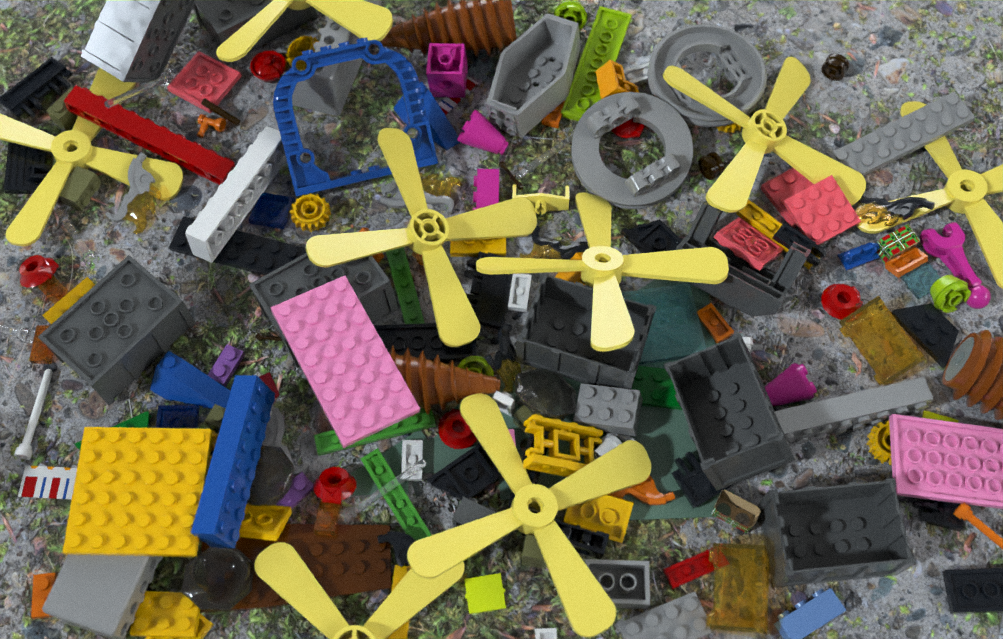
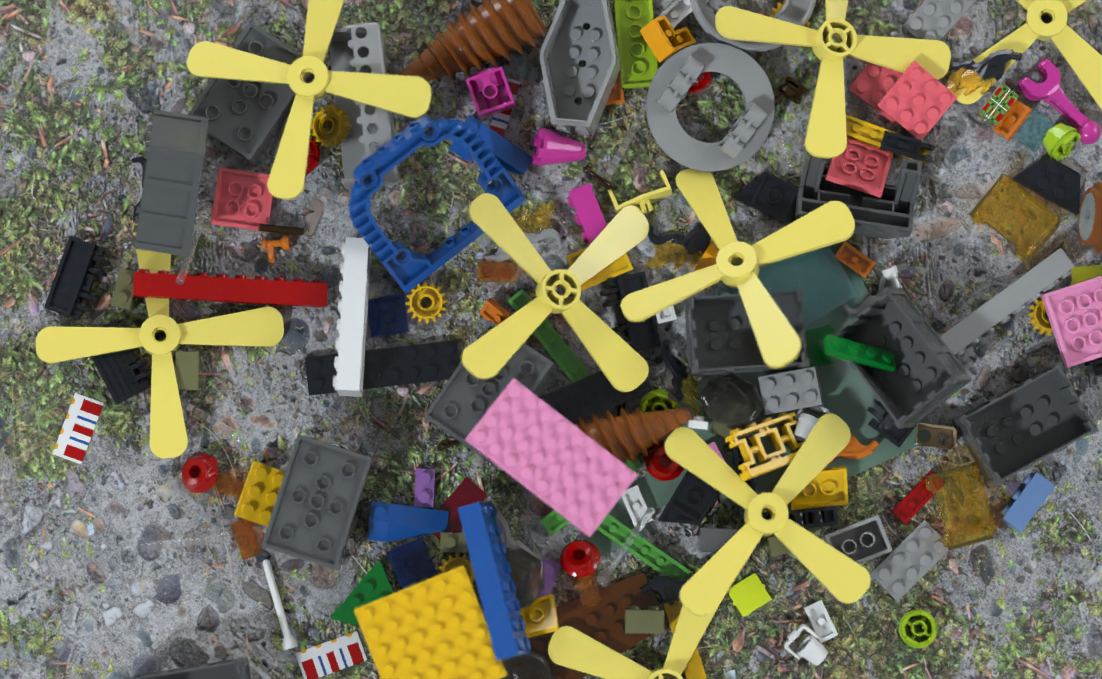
camera: 25 degrees left, 20 degrees up
piece [105,152,161,234] -> none
dark pink cone [765,362,817,407] -> none
red piece [821,283,863,320] -> none
blue hinge [837,242,879,271] -> none
none -> clear orange plate [477,262,516,283]
none -> olive piece [625,606,664,634]
none -> green plate [824,334,896,372]

